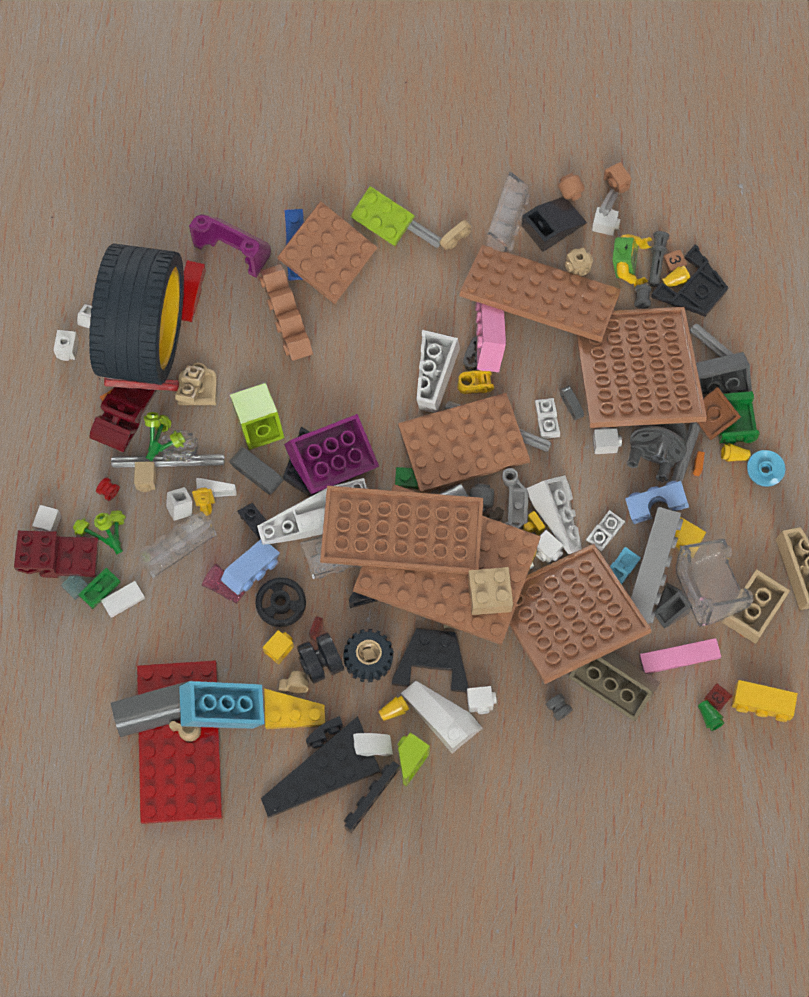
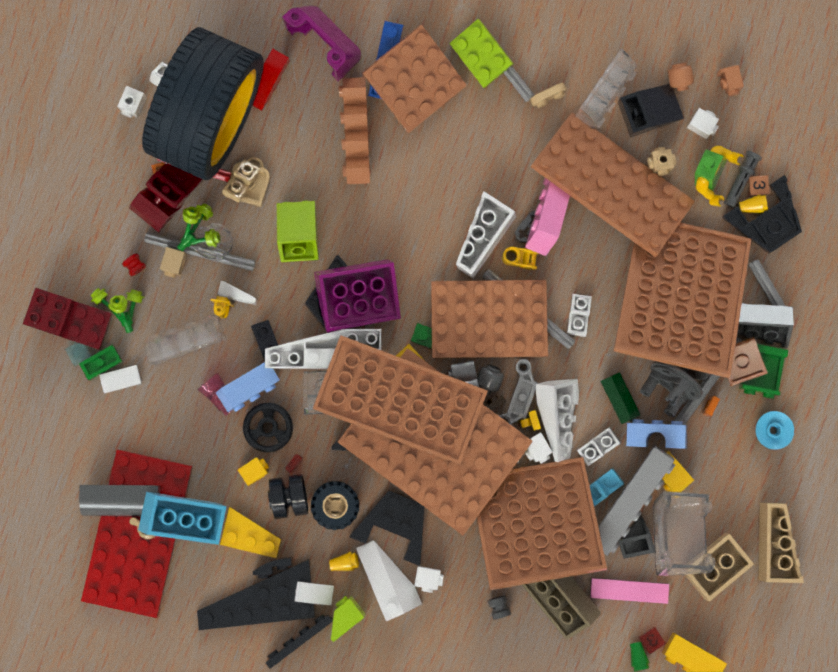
camera: 15 degrees right, 15 degrees up
white brick [32,505,61,531] -> none
white brick [166,487,192,521] -> none
dark grey beam [229,447,284,495] -> none
tan piece [279,671,309,694] -> none
tan brick [468,567,513,615] -> none
dark grey beam [559,386,584,421] -> none
white brick [593,427,622,454] -> none
light grey axle [599,189,619,216] -> none
dark grey bush [634,284,651,308] -> none
yellow cone [721,443,751,462] -> none
none -> dark green piece [600,372,641,424]

